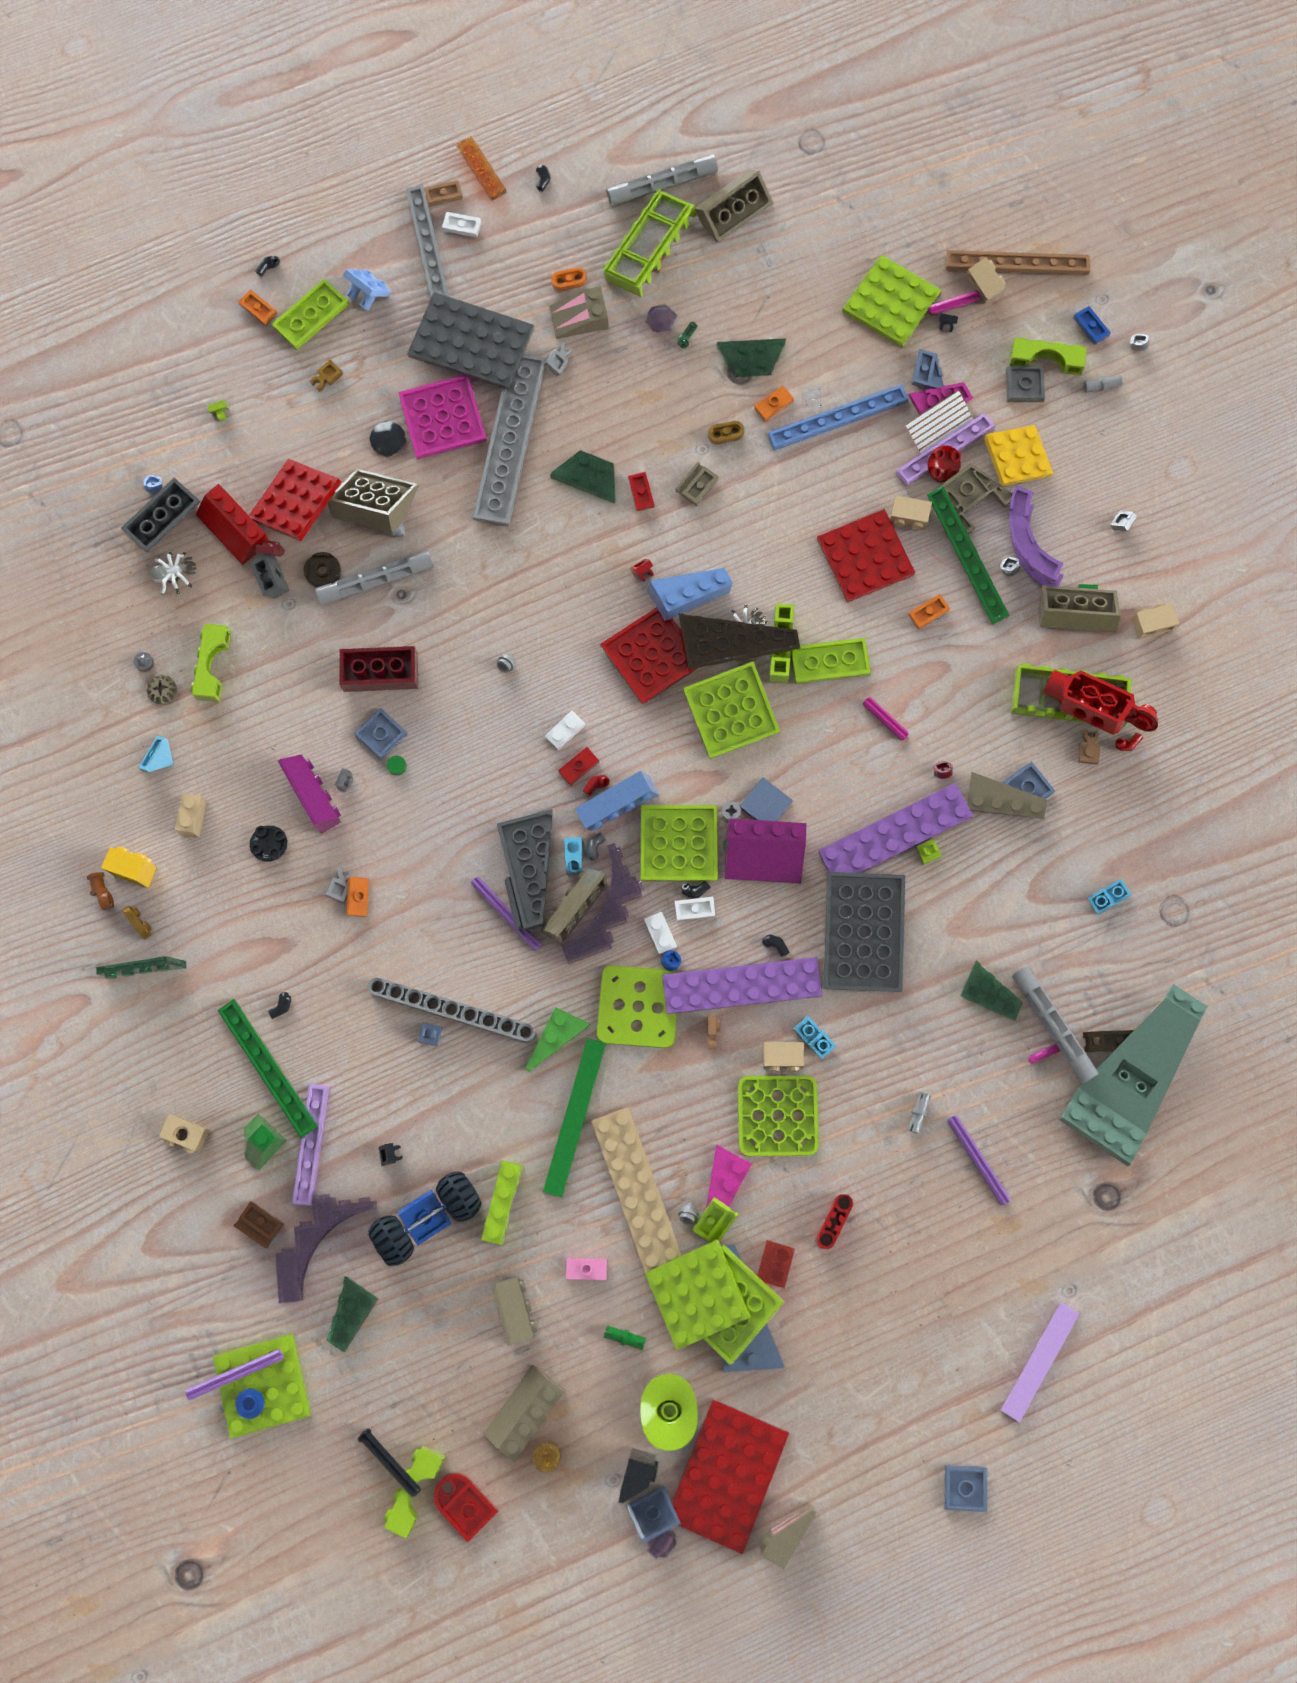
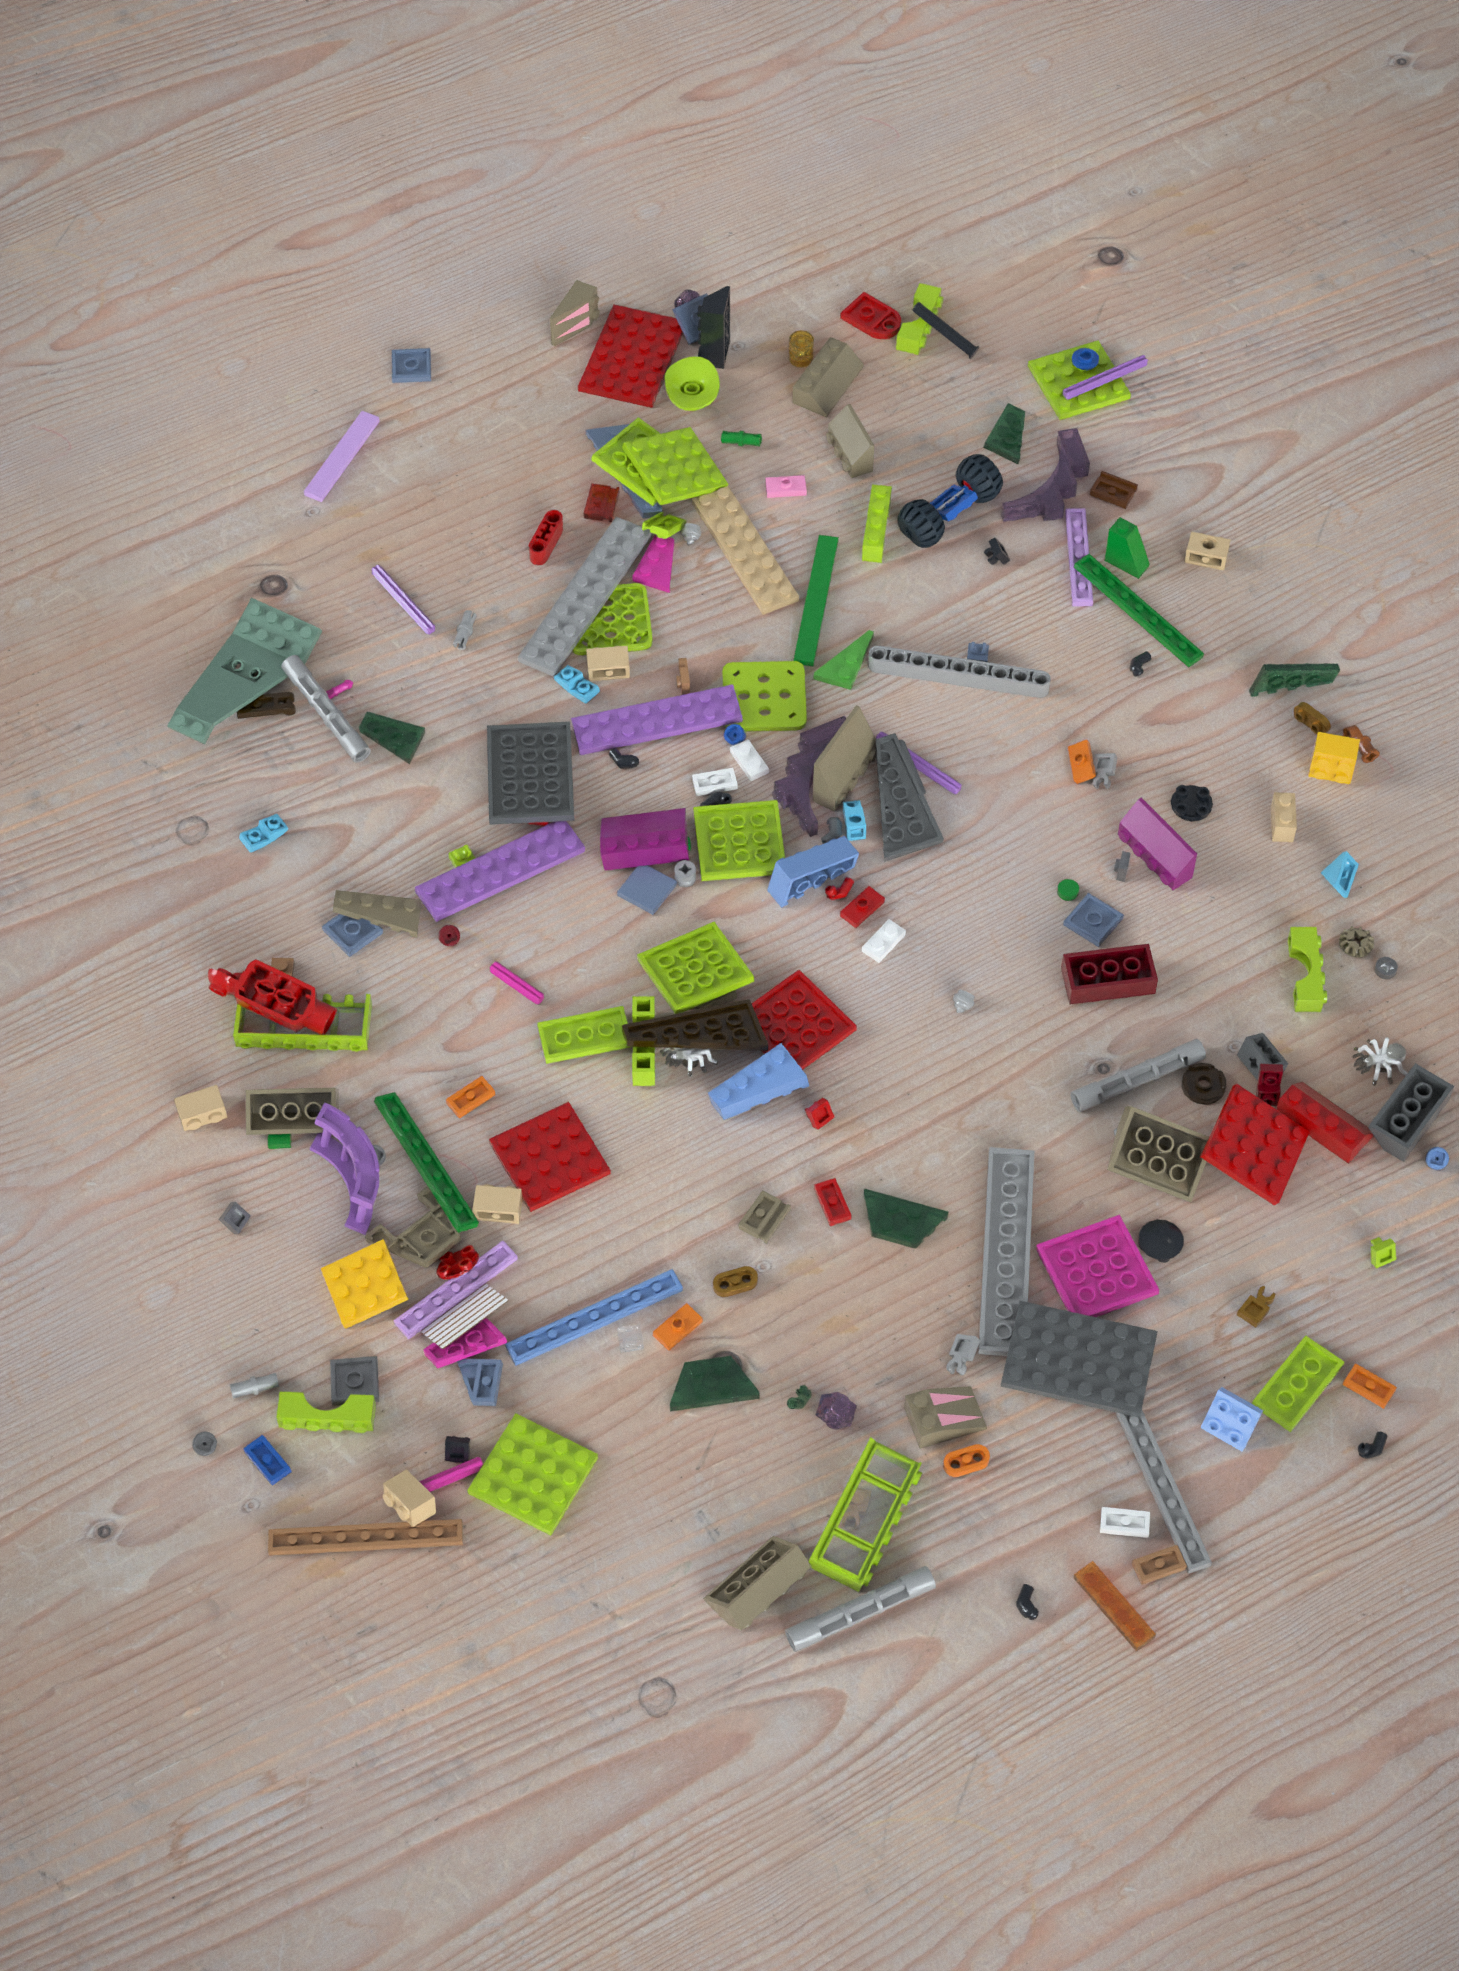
camera: 170 degrees right, 20 degrees down
none -> light grey plate [518,517,652,676]

